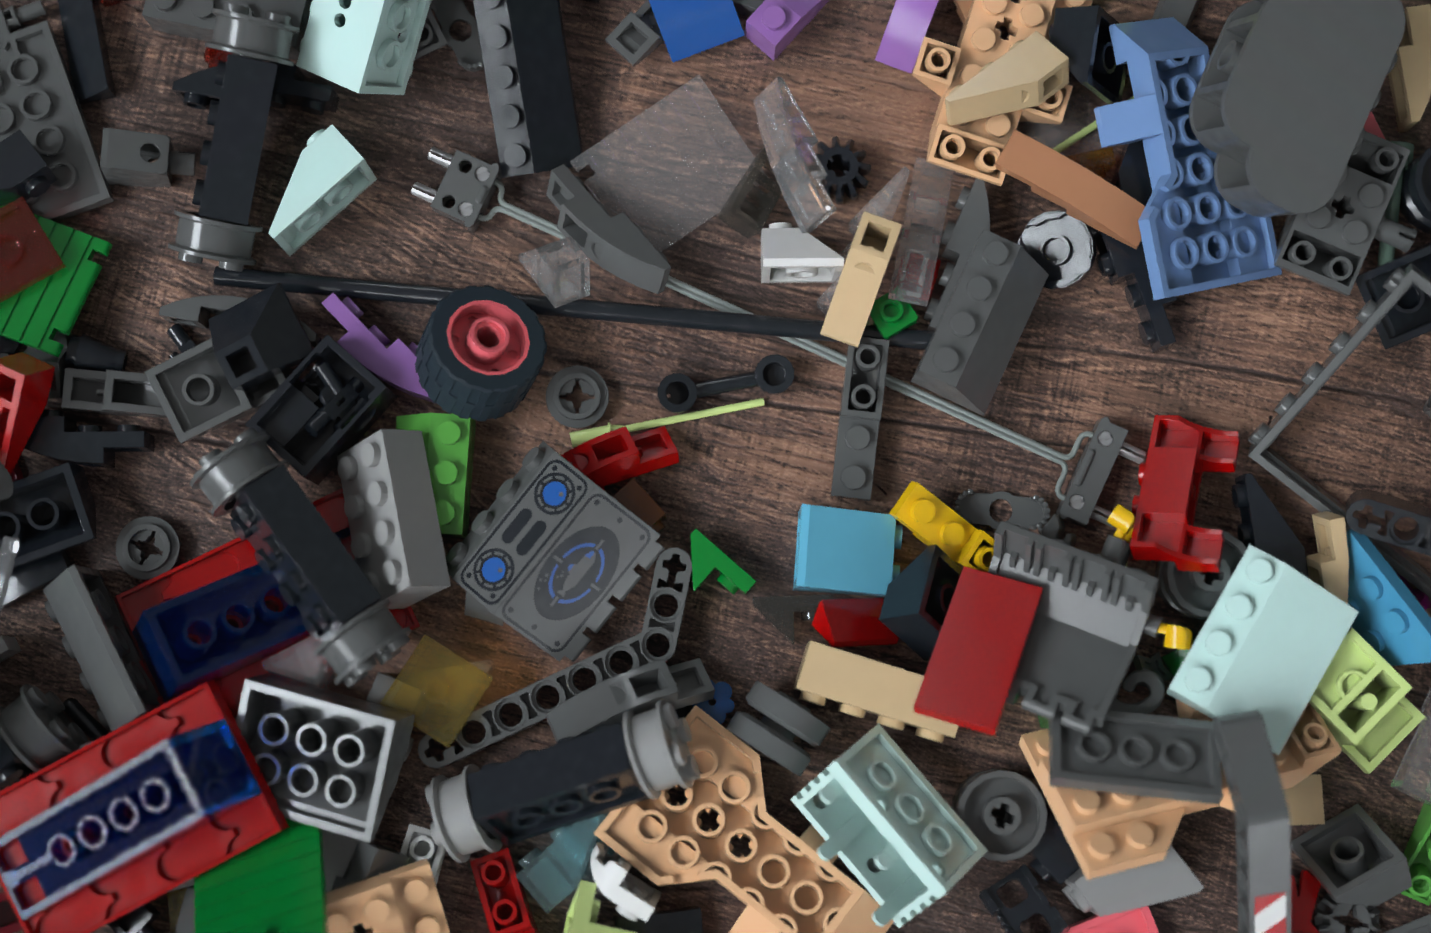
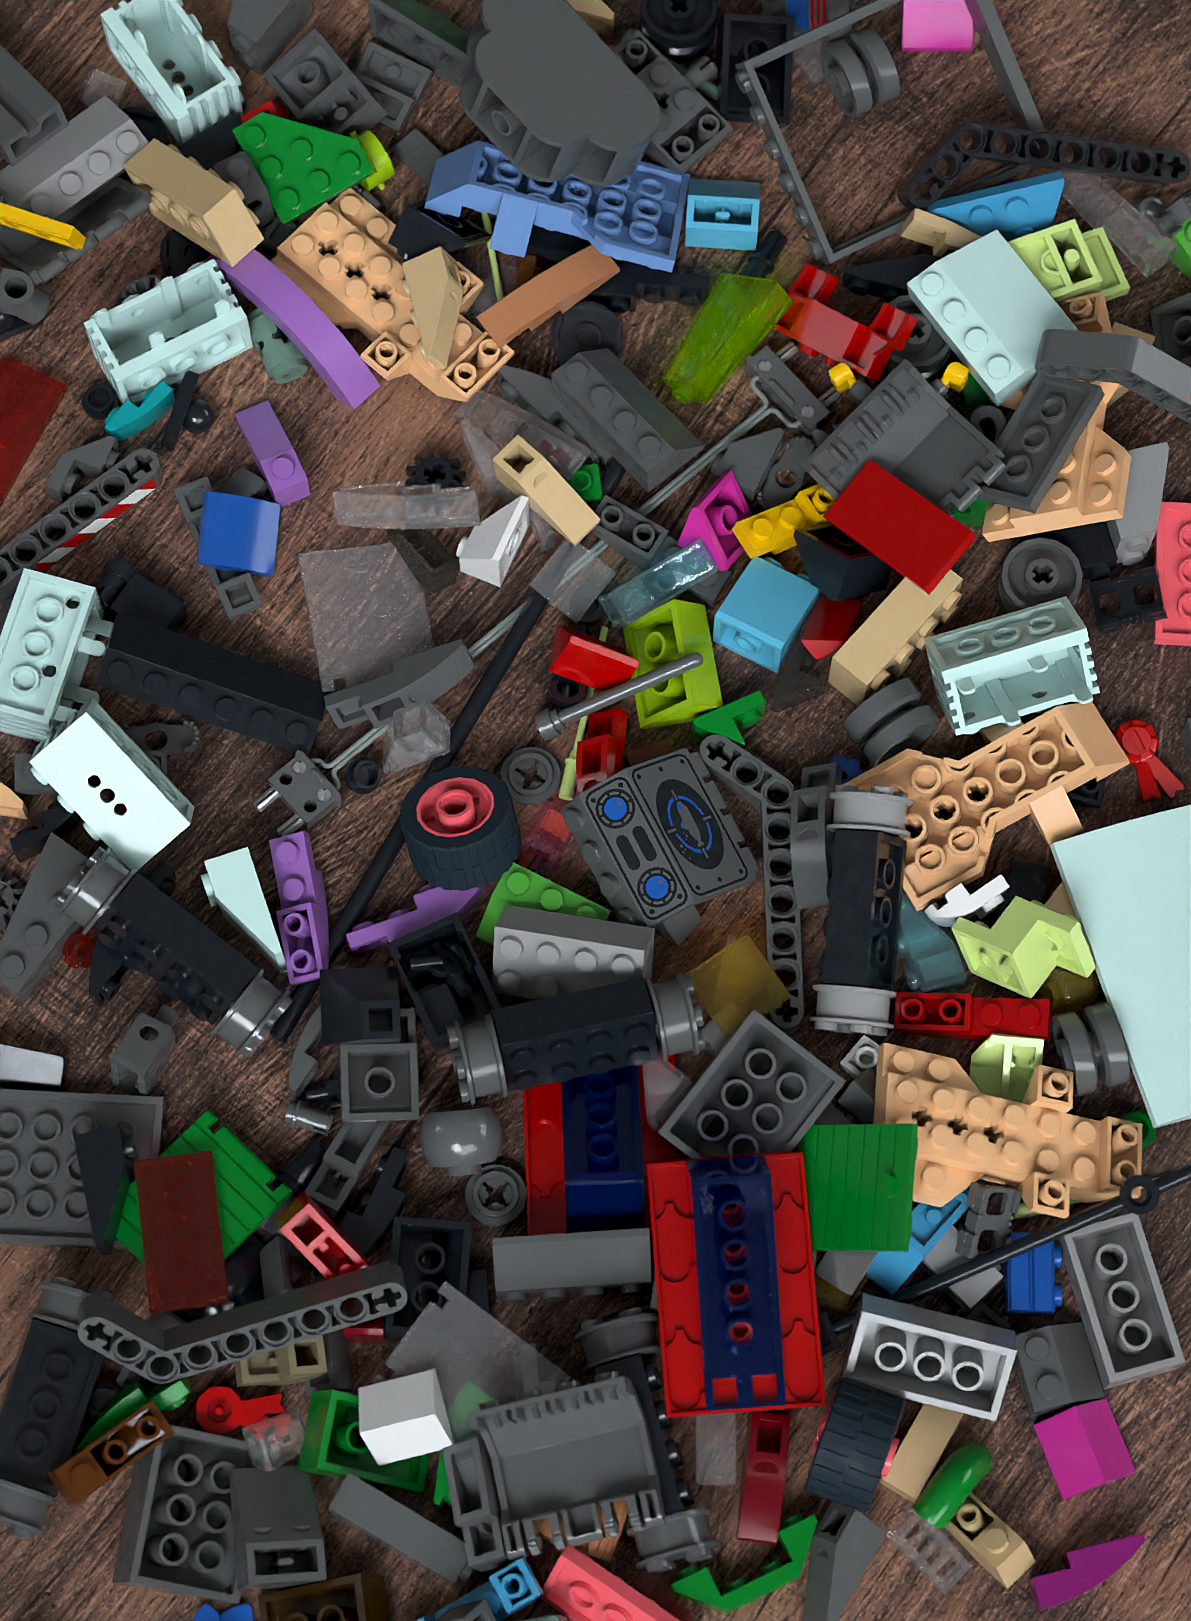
camera: 65 degrees left, 10 degrees down
none -> medium lavender slope [269,831,329,986]
none -> dark grey pin [284,1099,335,1137]
none -> black plate [344,757,381,794]
none -> dark grey wheel [419,1105,503,1176]
none -> clear pink slope [514,802,573,880]
none -> clear piece [529,539,616,623]
none -> dark grey piece [535,652,703,740]
none -> red slope [549,624,640,692]
none -> clear light blue slope [597,538,718,629]
none -> lime slope [622,599,723,729]
none -> clear neon green slope [662,273,793,404]
none -> dark pink slope [677,470,753,571]
none -> medium azure slope [685,178,760,251]
none -> dark grey slope [710,428,785,505]
none -> black axle [735,230,787,298]

